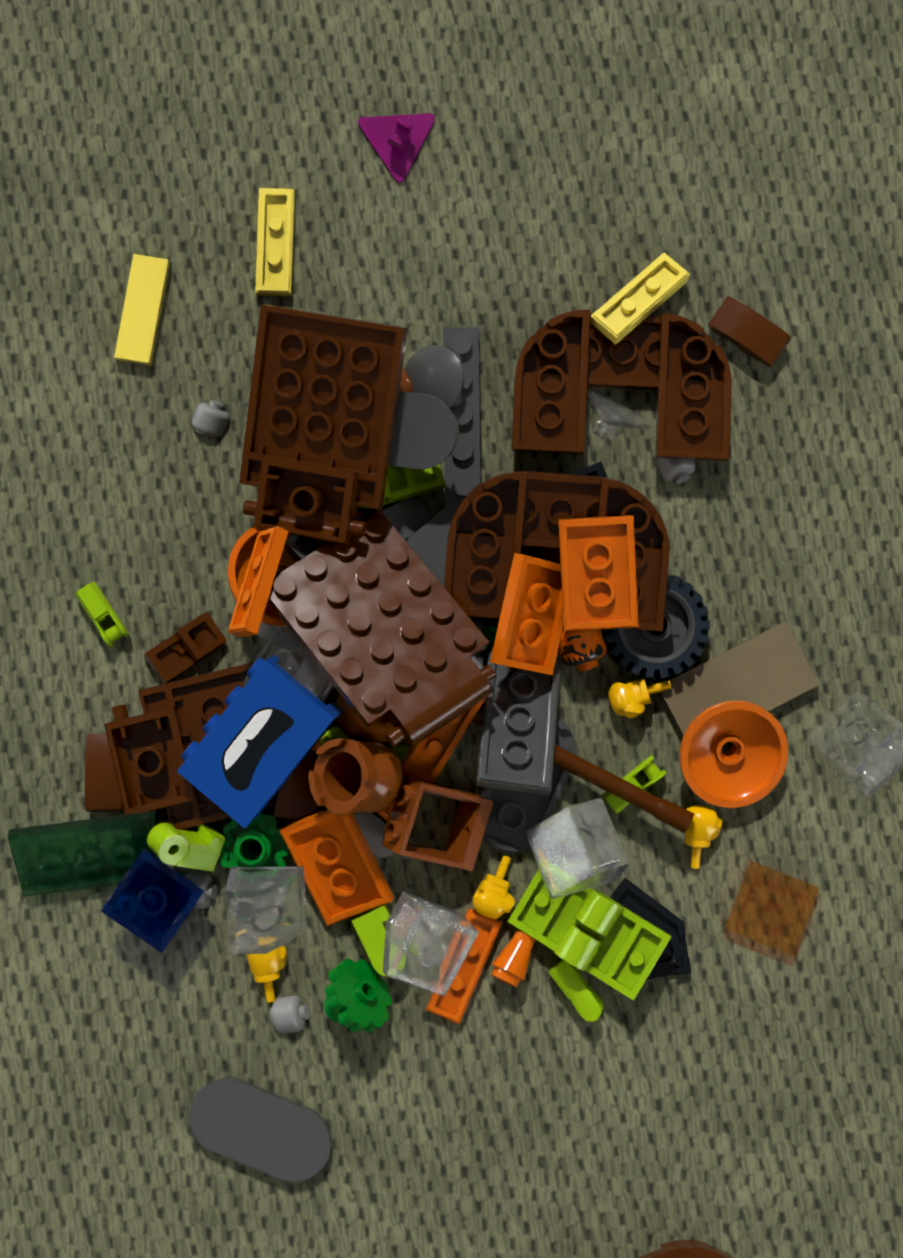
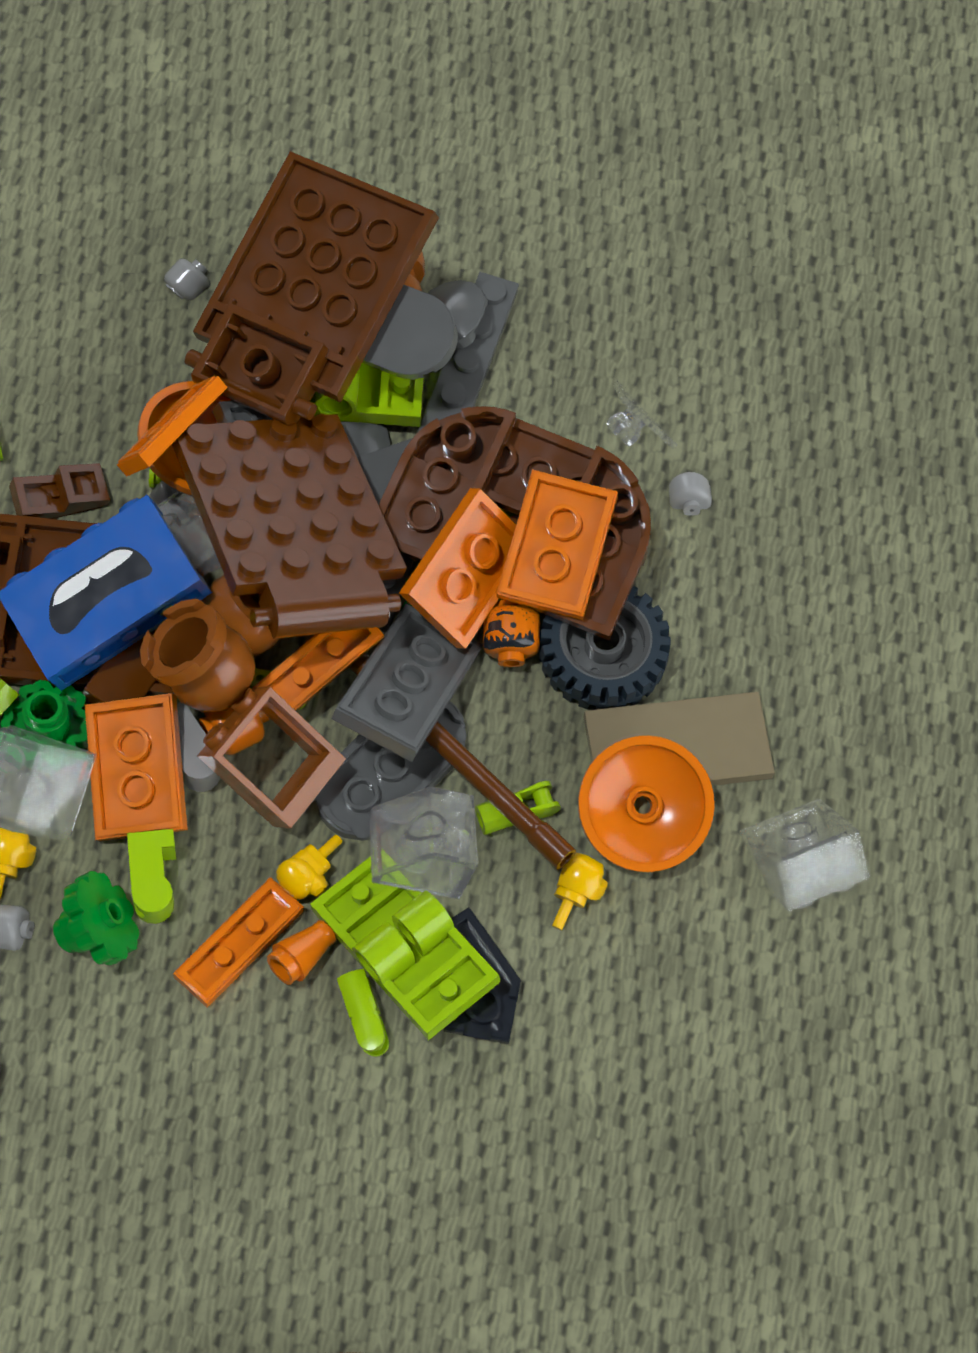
camera: 10 degrees right, 20 degrees down
light yellow tile [114,254,170,366] -> none
light yellow tile [255,188,295,296] -> none
magenta piece [358,113,435,183] -> none
clear slope [383,891,479,996] -> none
reddish brown plate [511,310,732,461] -> none
light yellow tile [590,253,690,345] -> none
yellow piece [608,679,672,719] -> none
reddish brown slope [708,296,791,367] -> none
clear orange tile [724,860,819,956] -> none

